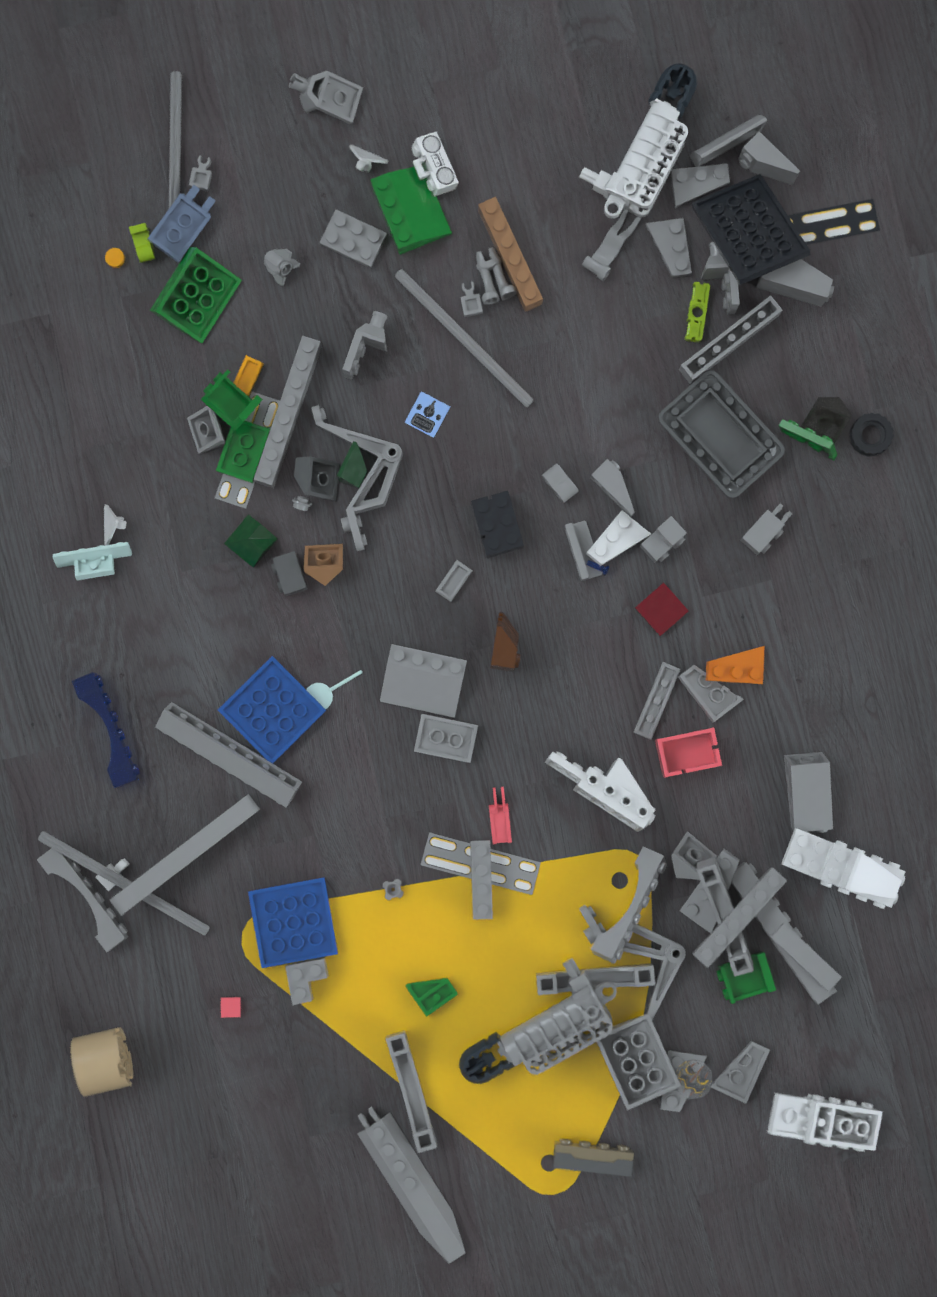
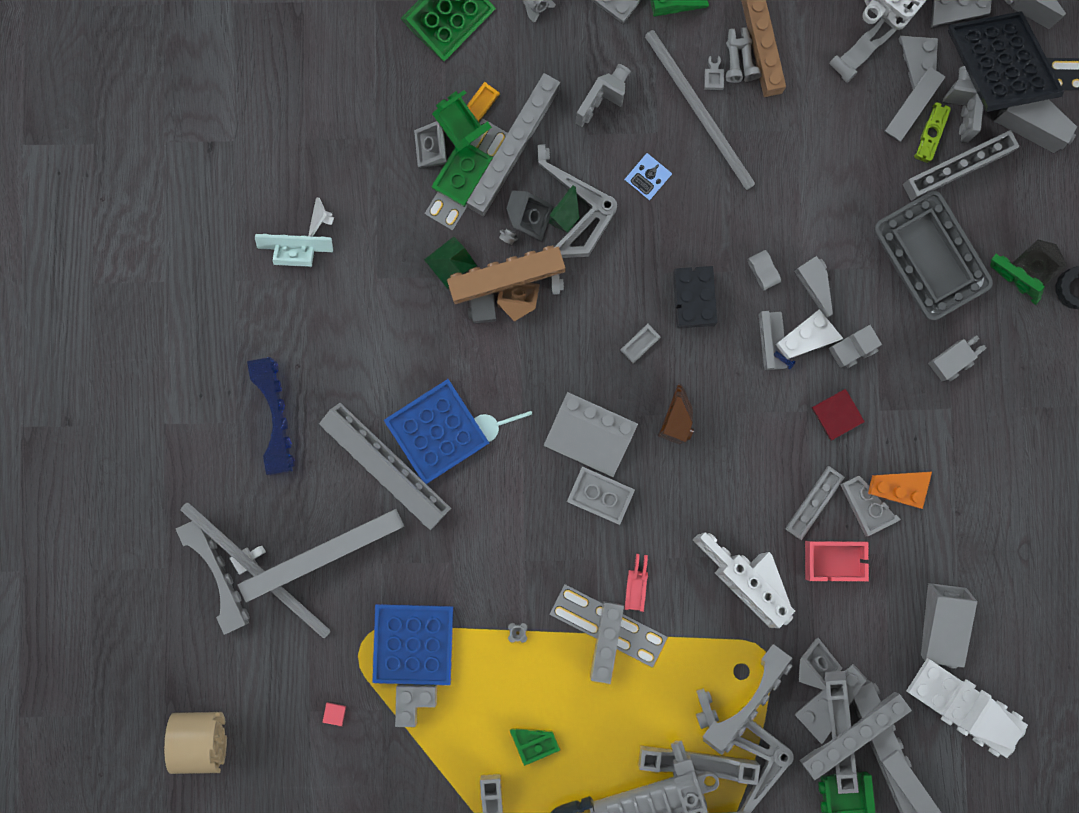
camera: 10 degrees right, 0 degrees up
none -> medium nougat brick [447,245,565,304]
none -> light grey tile [884,67,945,142]

